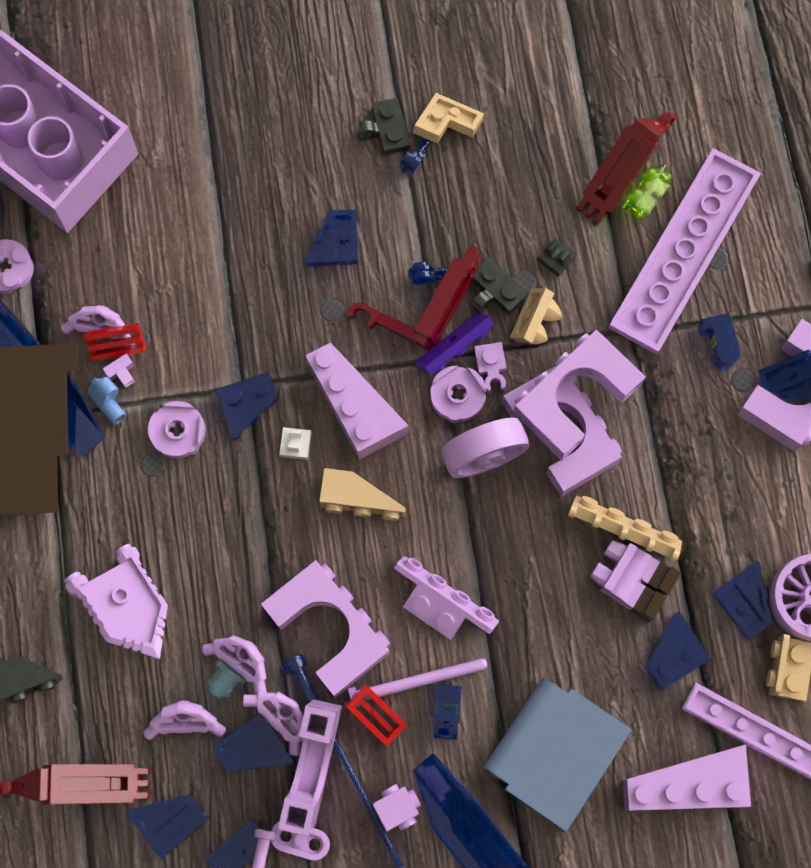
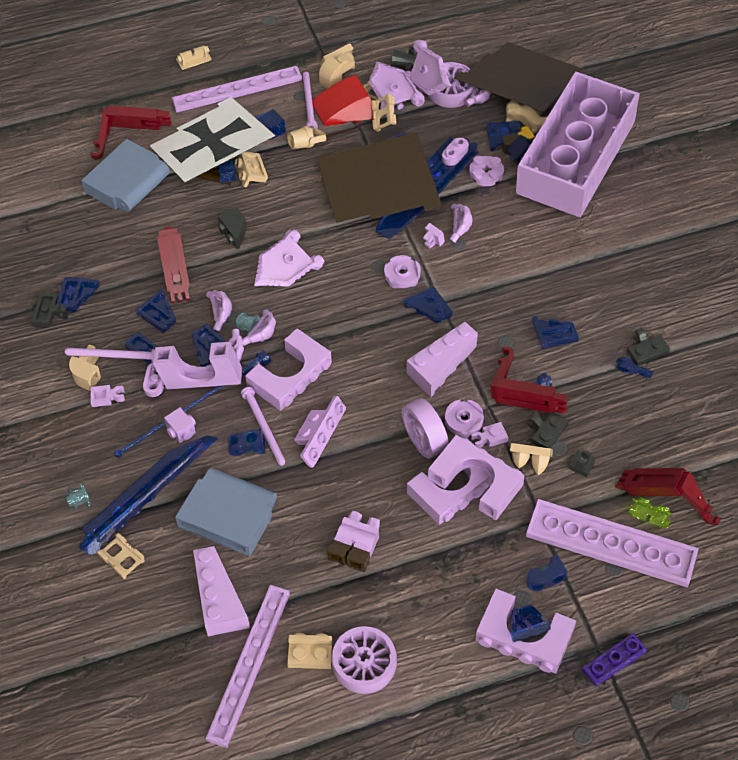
camera: 80 degrees right, 20 degrees down
red tile [83,323,147,361] -> none
medium blue piece [87,373,127,425] -> none
white tile [279,427,312,460] -> none
tan slope [319,468,406,521] -> none
red tile [344,683,407,747] -> none
tan plate [413,93,484,143] -> none
dark purple tile [415,312,494,375] -> none
tan hinge [568,496,682,563] -> none
clear blue wing [645,611,711,691] -> none
clear blue wing [712,560,773,641] -> none

